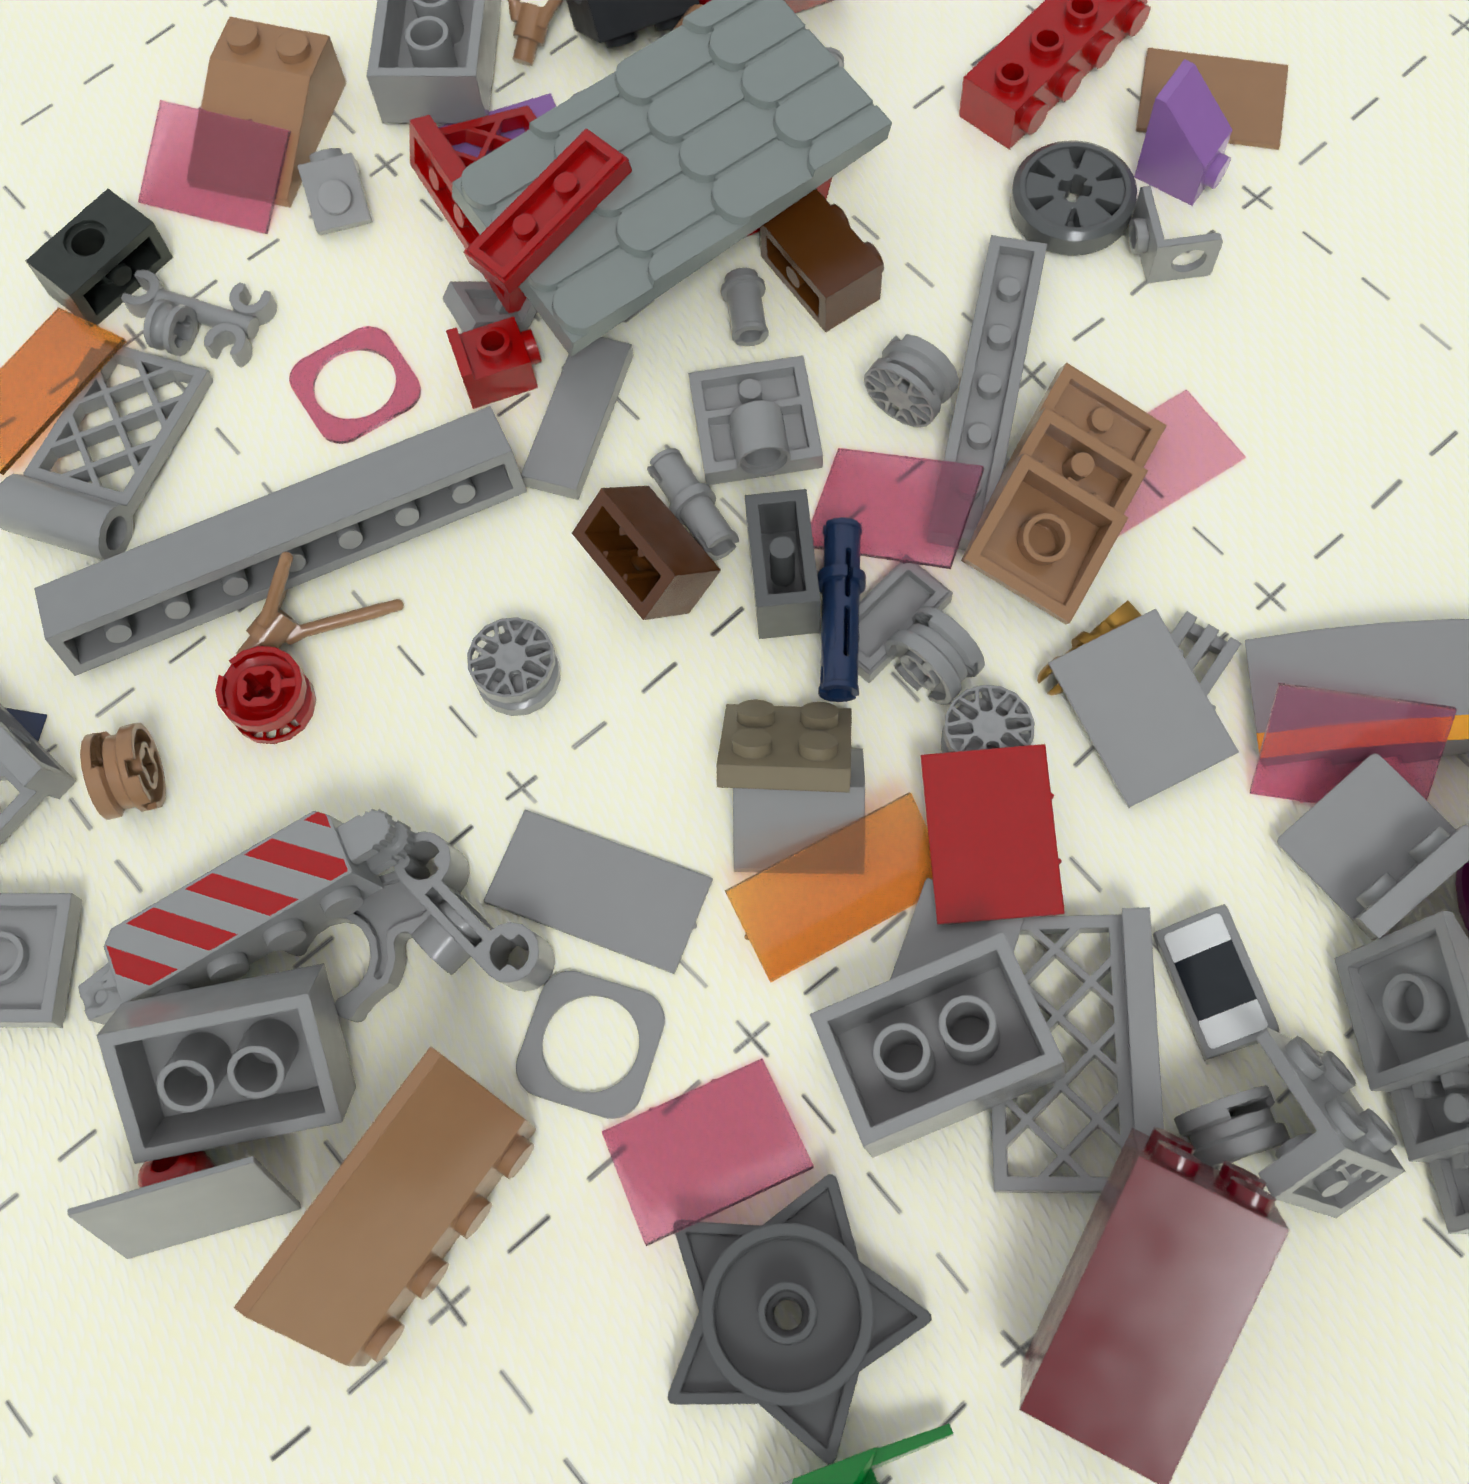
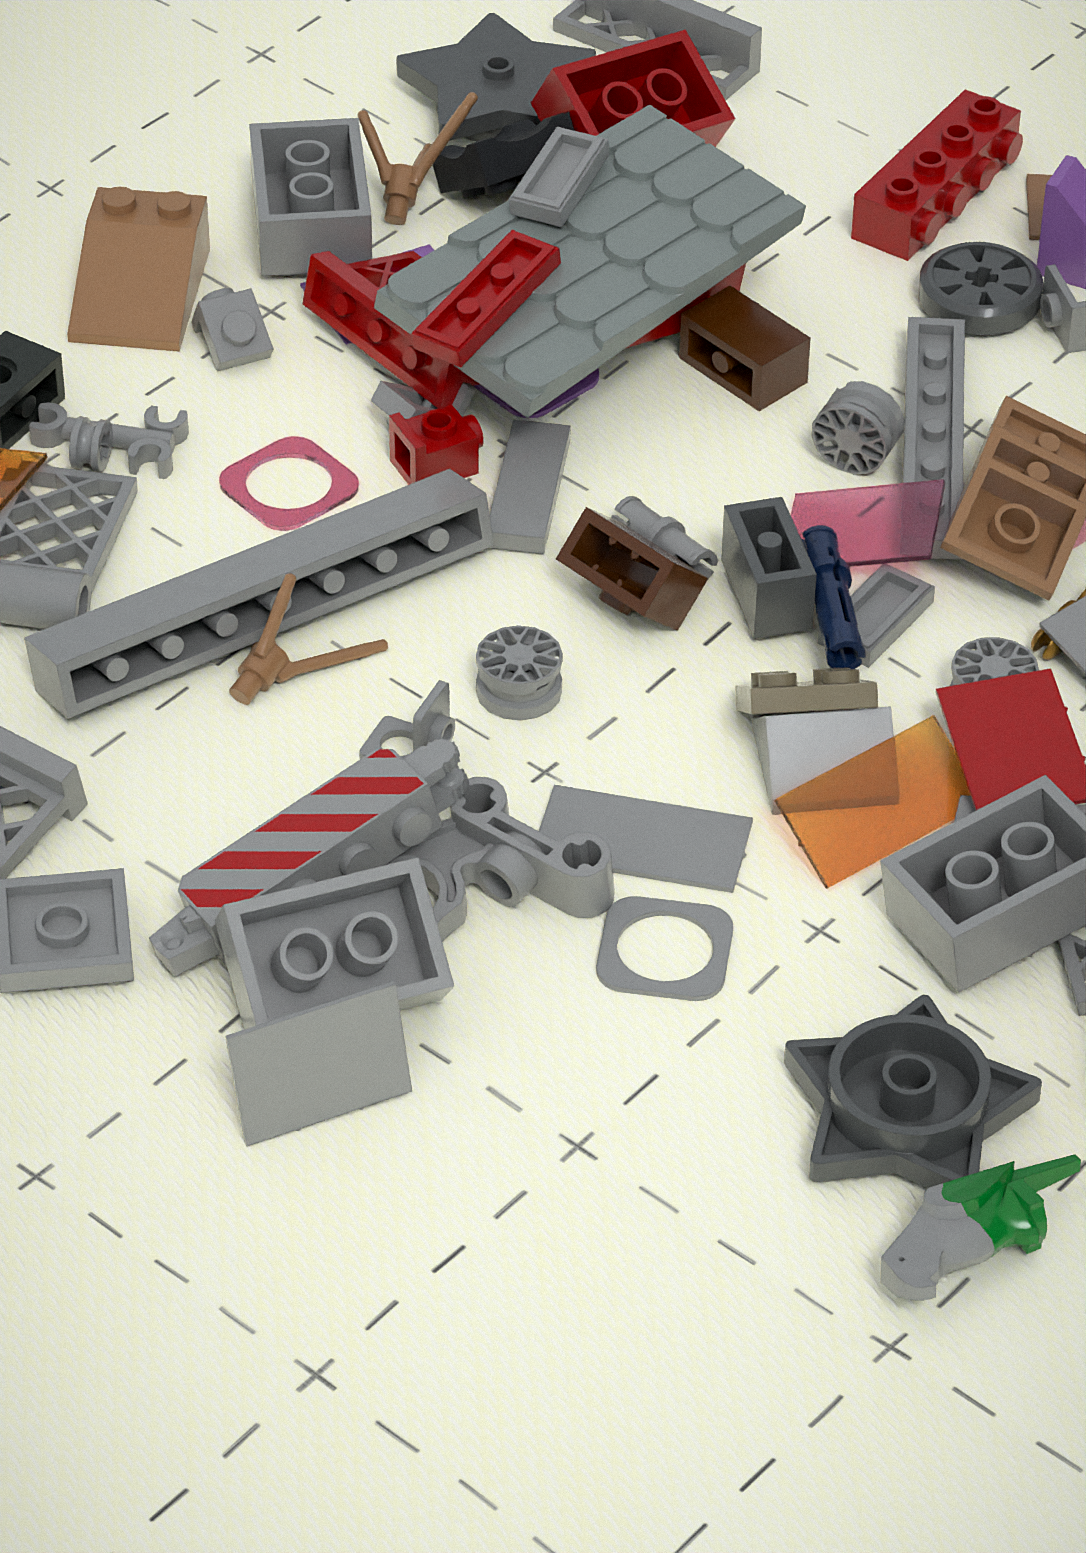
camera: 15 degrees left, 25 degrees down
medium nougat wheel [80,723,166,820] -> none
clear pink window [138,100,291,235] -> none
red wheel [215,646,316,744] -> none
medium nougat slope [233,1046,537,1366] -> none
clear pink window [601,1058,814,1247] -> none
light grey plate [688,355,823,485] -> none
light grey pin [720,267,769,347] -> none
light grey wheel [885,606,985,705] -> none
none -> light grey bracket [359,680,455,759]
none -> light grey tile [508,127,610,227]

